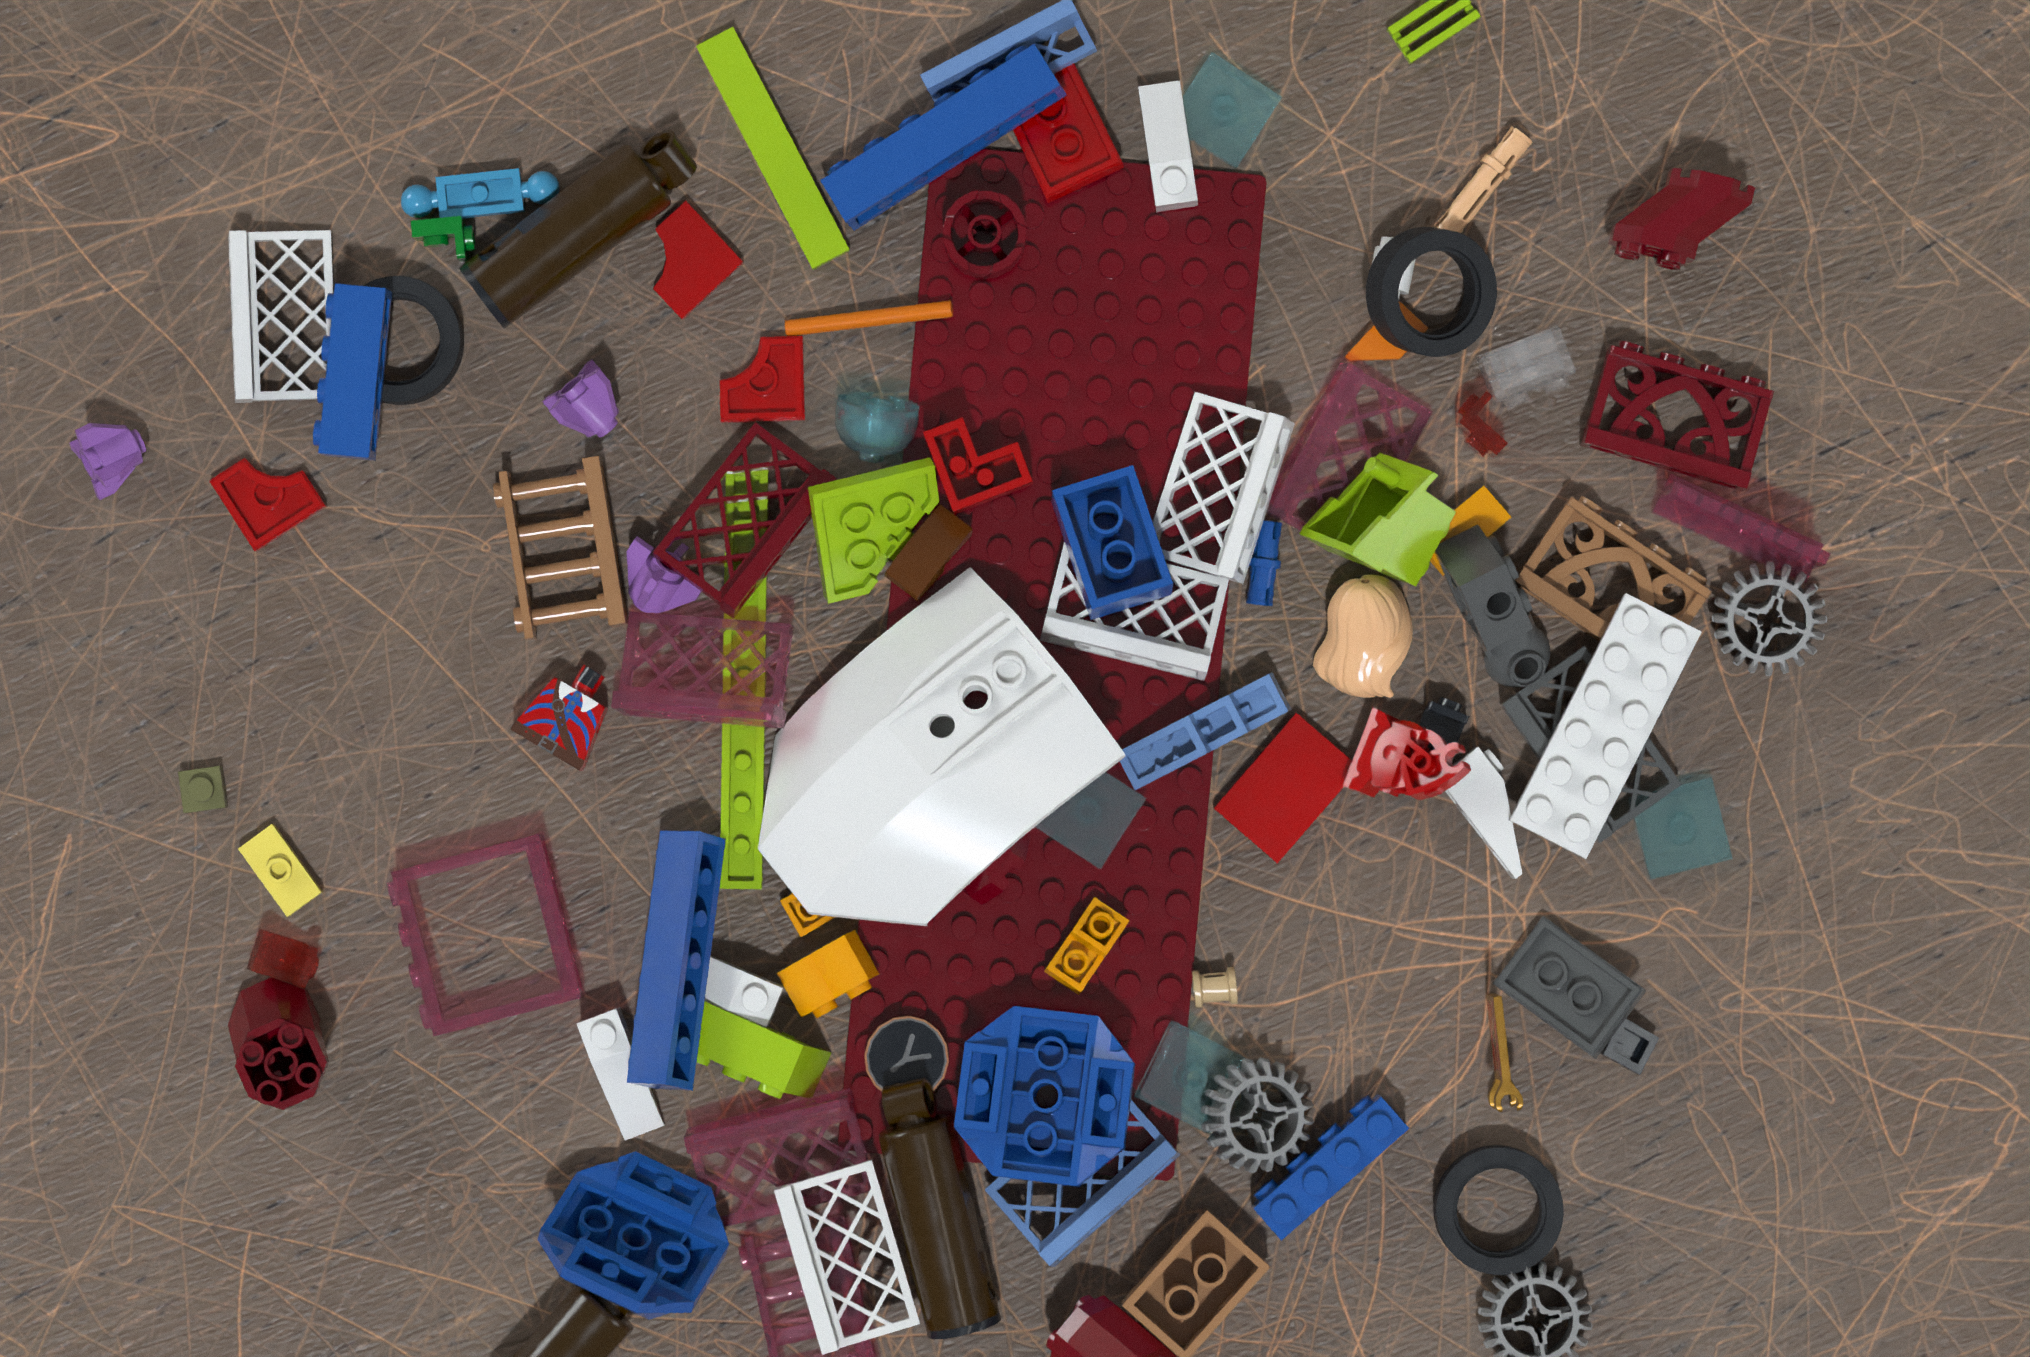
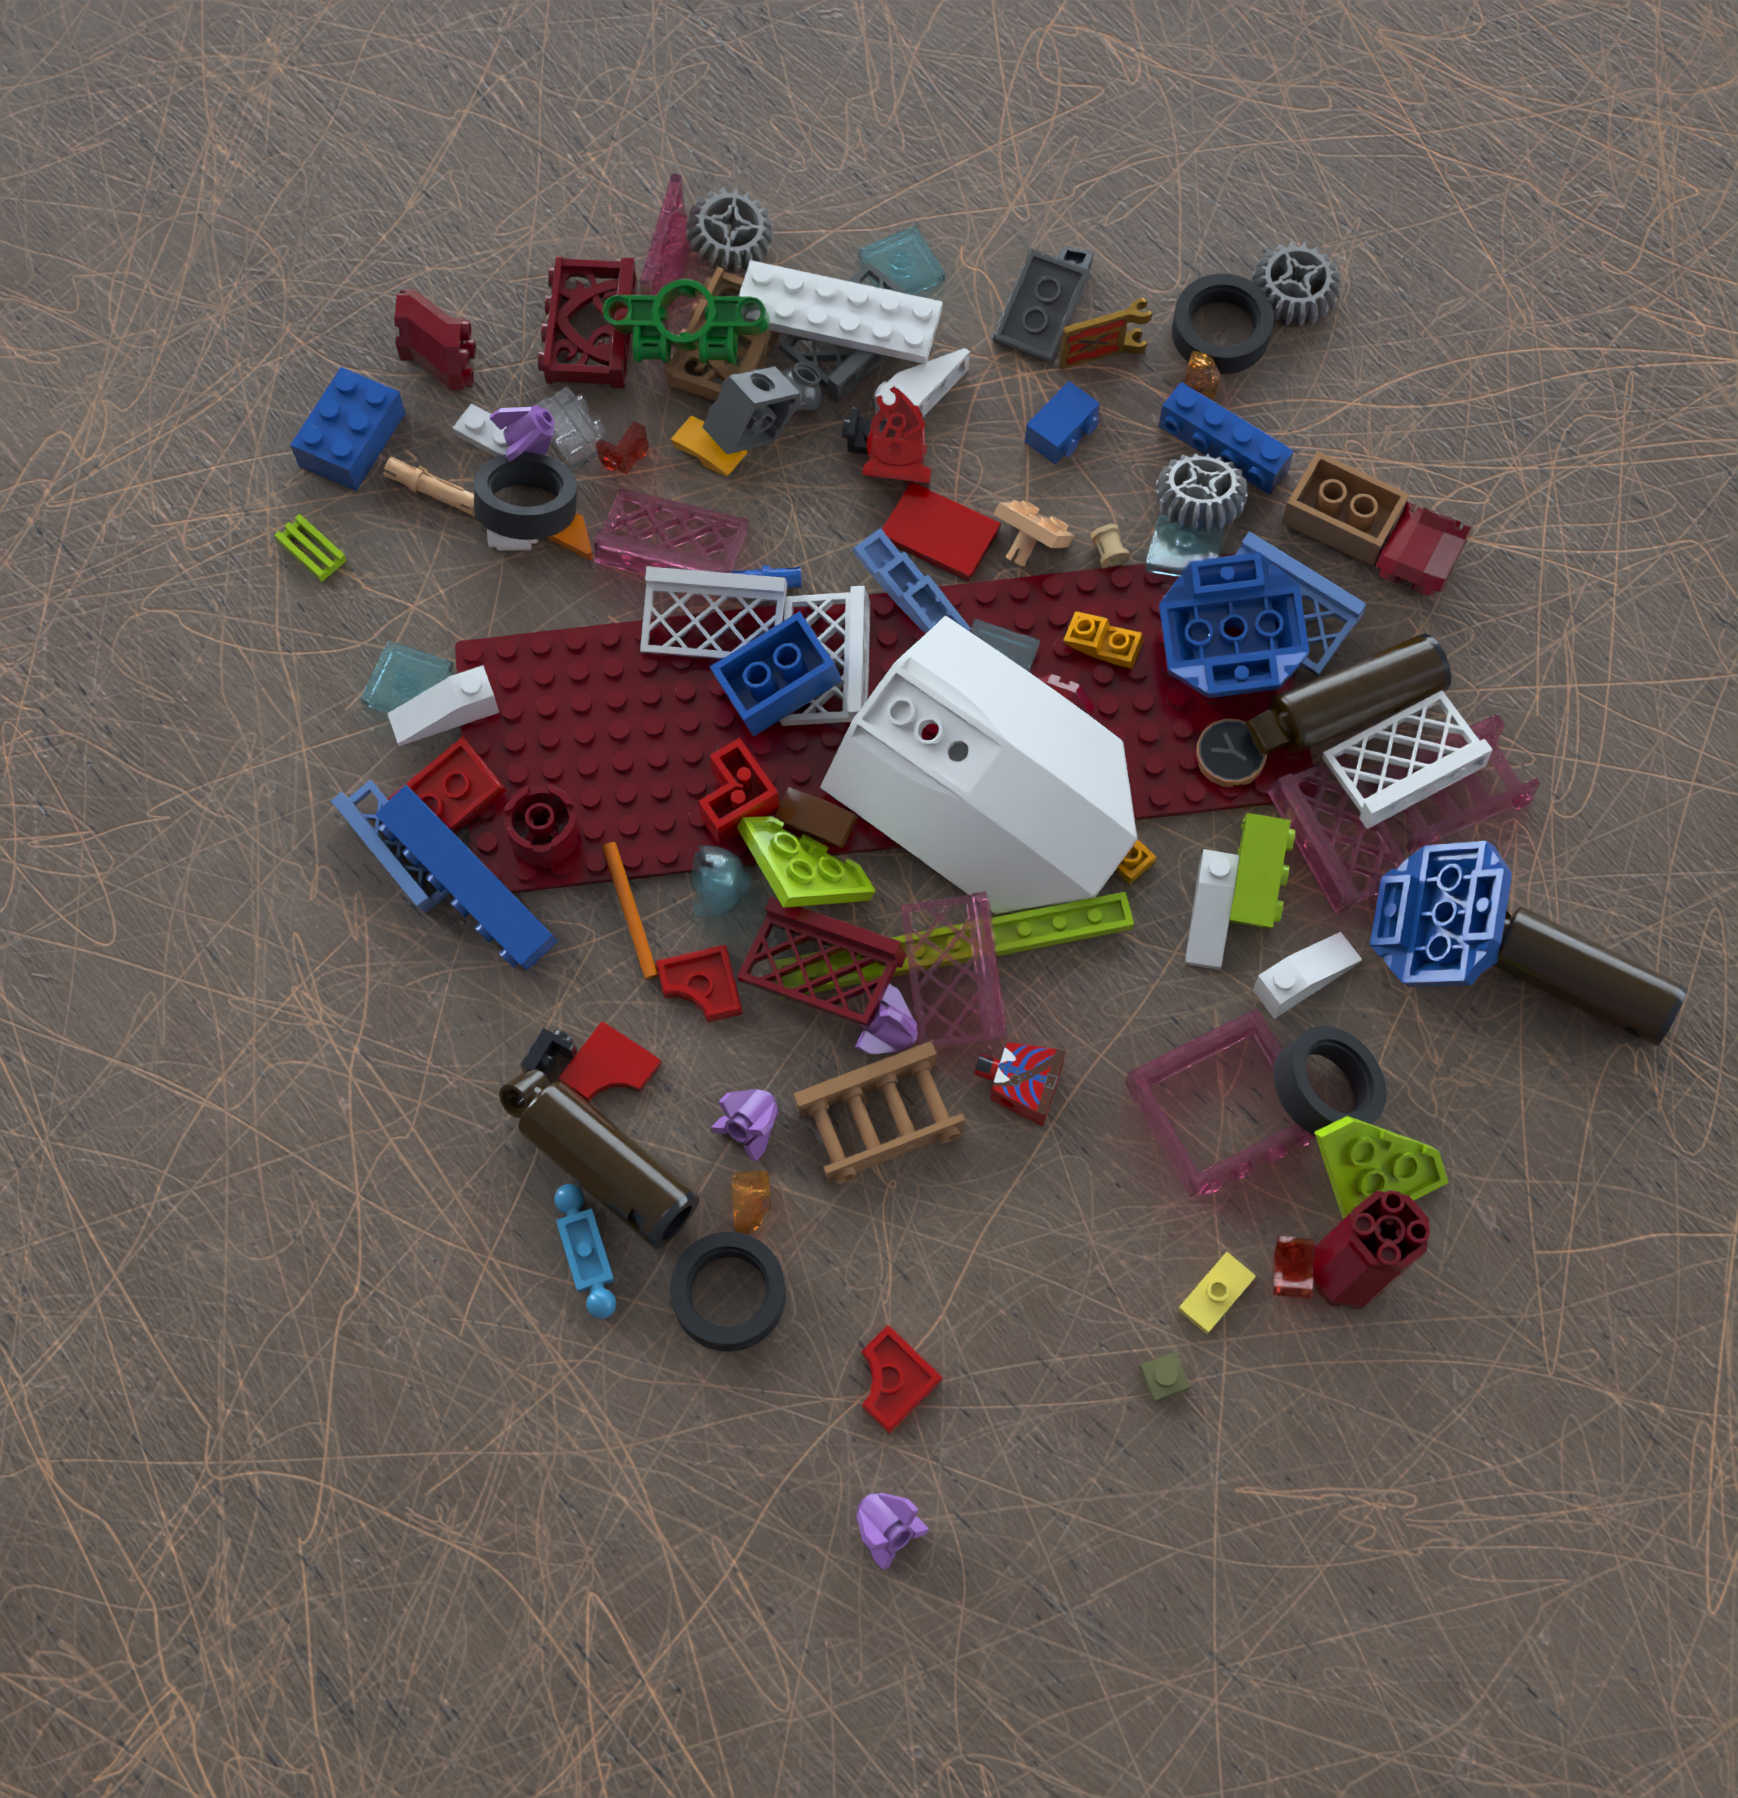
camera: 105 degrees left, 20 degrees down
white fence [228,230,333,403] -> none
blue brick [313,283,392,461] -> none
green bracket [411,216,476,262] -> none
blue brick [627,831,726,1091] -> none
lime tile [696,27,850,270] -> none
light orange brick [777,930,879,1019] -> none
lime piece [1299,453,1456,587] -> none
light nougat piece [1313,575,1413,698] -> none
none -> blue brick [290,367,406,491]
none -> white plate [452,404,509,457]
none -> medium lavender brick [489,405,554,461]
none -> black bracket [520,1028,577,1075]
none -> green piece [603,279,770,364]
none -> clear orange rock [731,1170,771,1236]
none -> light nougat plate [993,500,1075,567]
none -> blue piece [1025,381,1100,465]
none -> clear orange rock [1184,351,1221,401]
none -> black tyre [1274,1026,1387,1137]
none -> lime plate [1314,1116,1449,1219]

